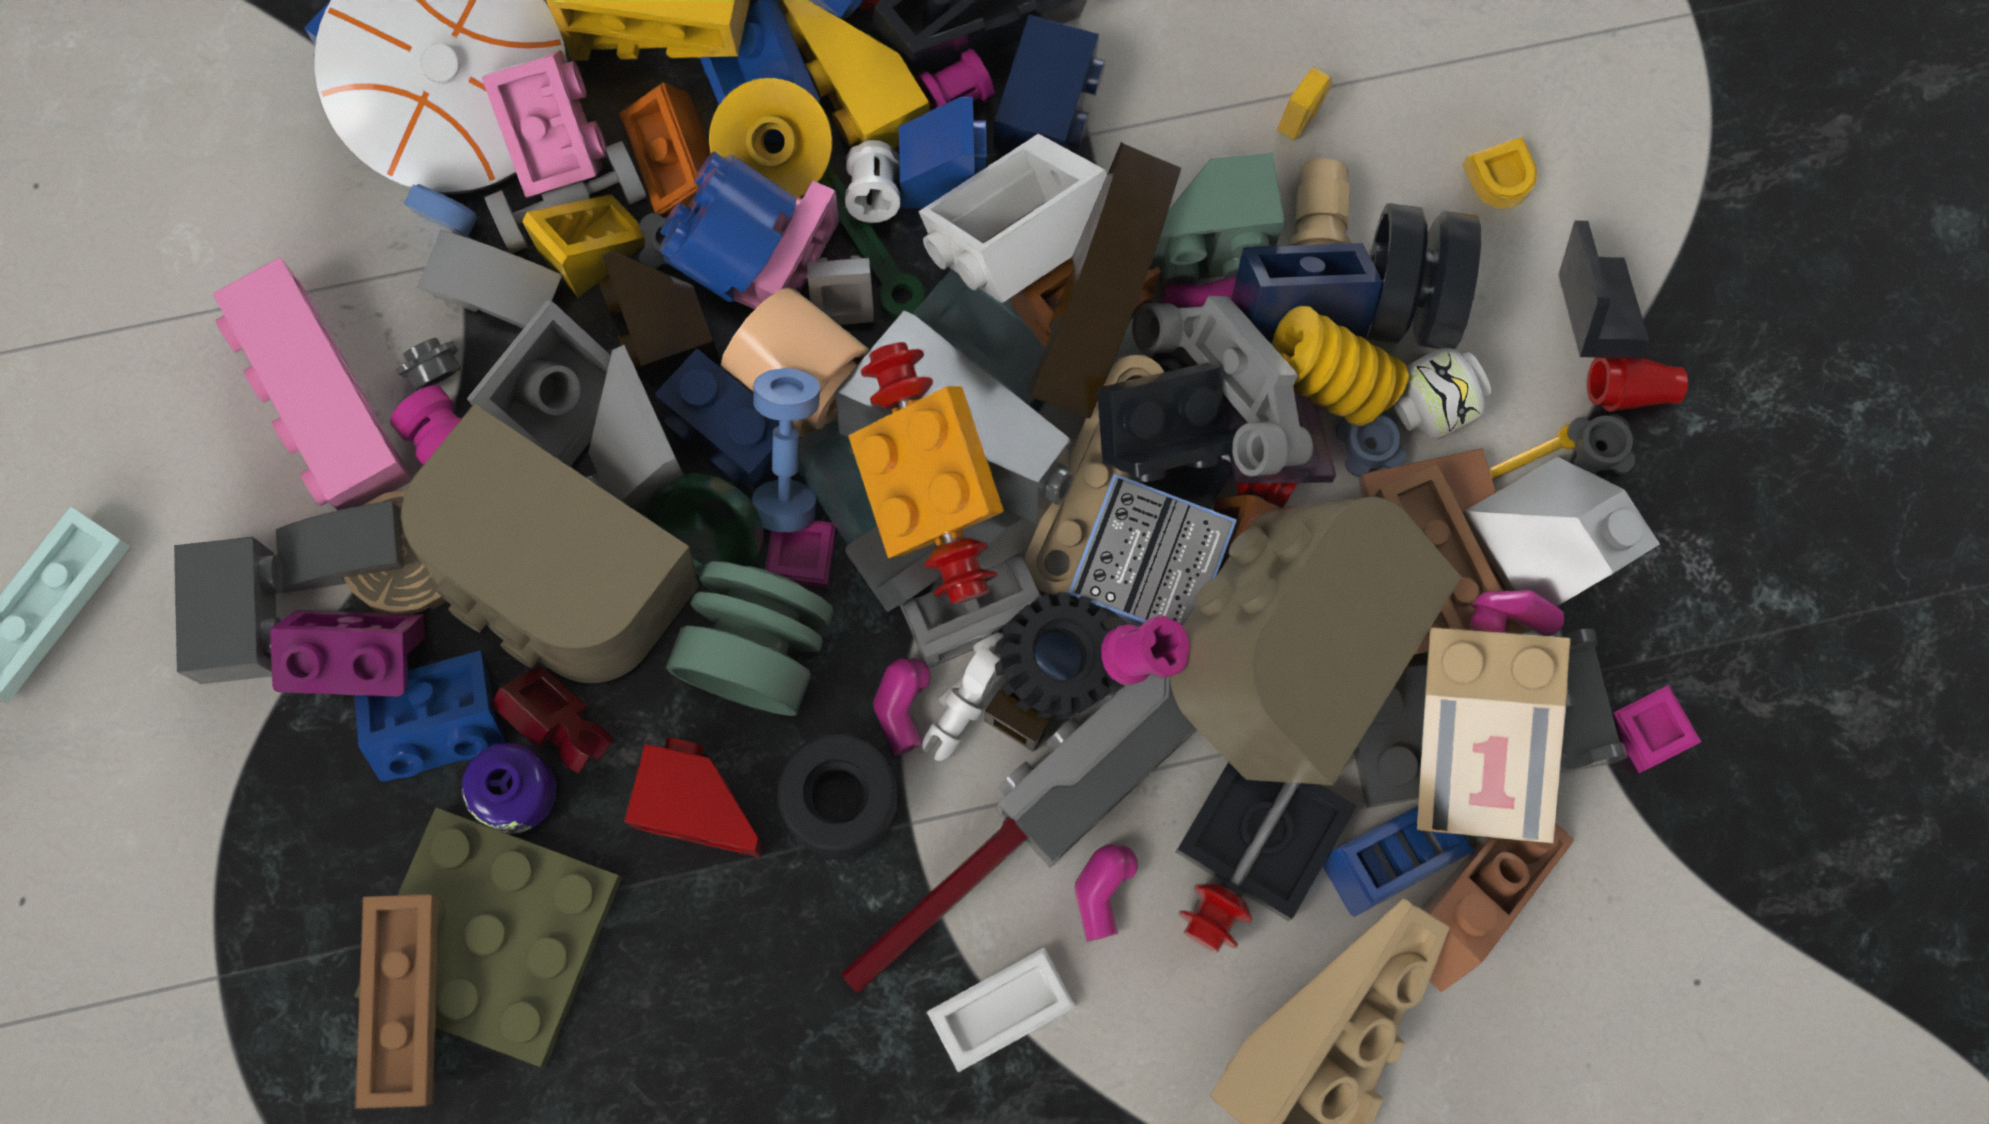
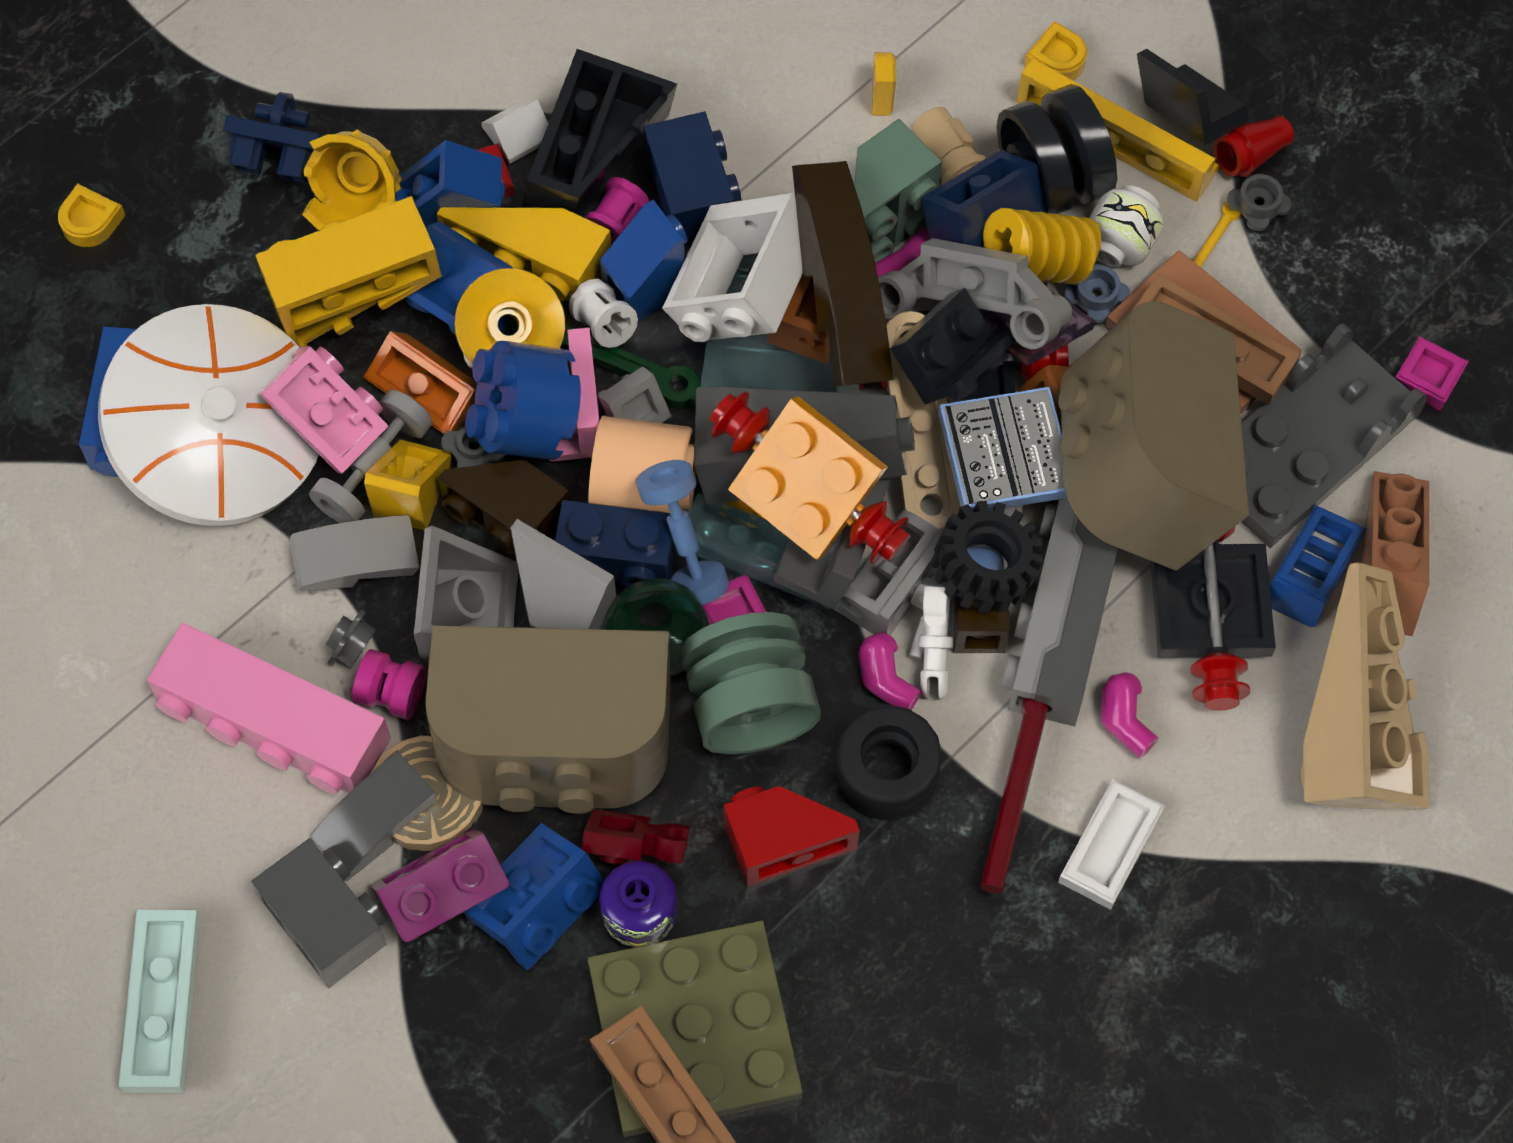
camera: 30 degrees left, 10 degrees down
medium blue tile [404,184,478,237] -> none
dark pink bush [1101,616,1190,685] -> none
tan slope [1417,628,1570,843] -> none
light grey slope [1462,457,1660,606] -> none
dark pink arm [1470,590,1564,636] -> none
none -> yellow hinge [1016,58,1219,202]

